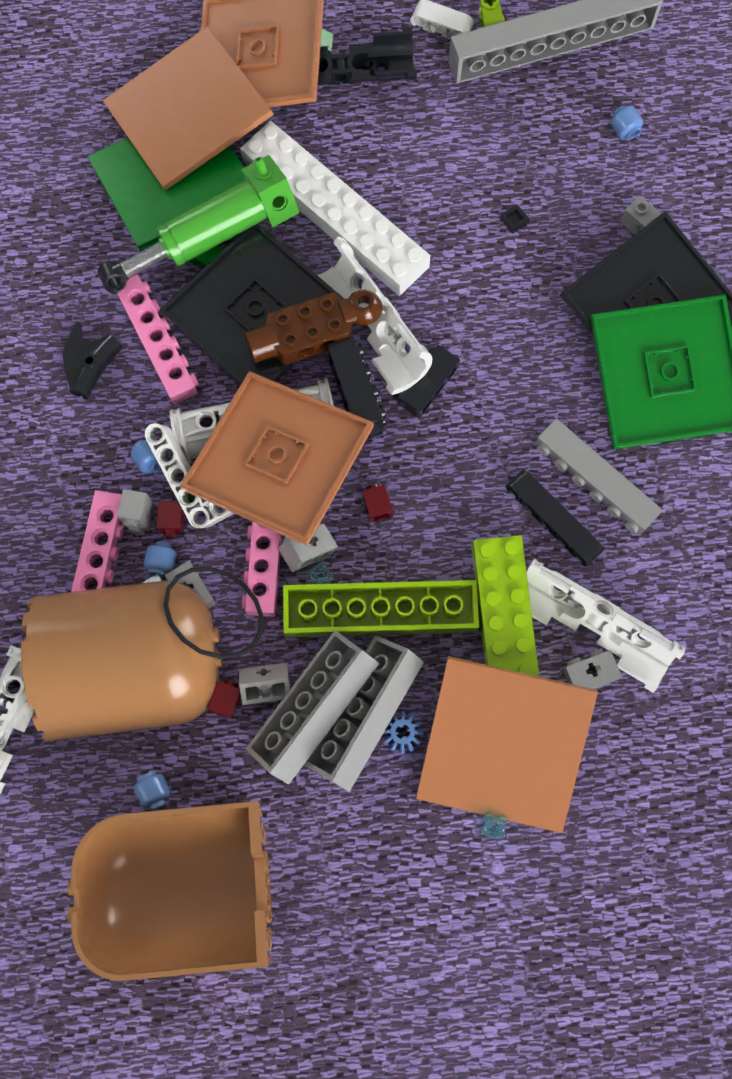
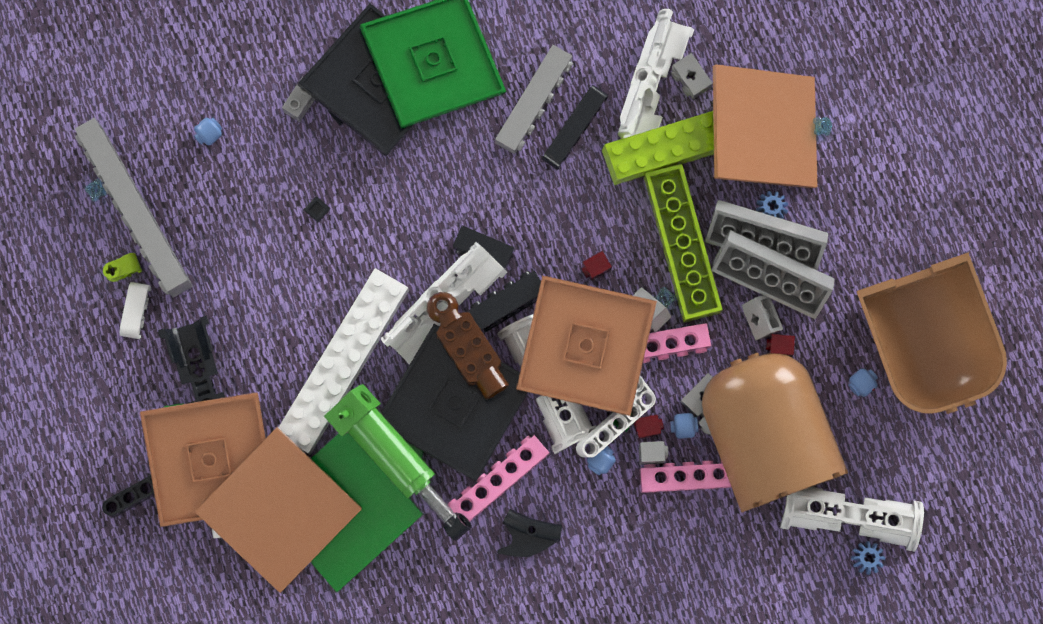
camera: 105 degrees left, 5 degrees up
black piece [164,567,264,659] -> none

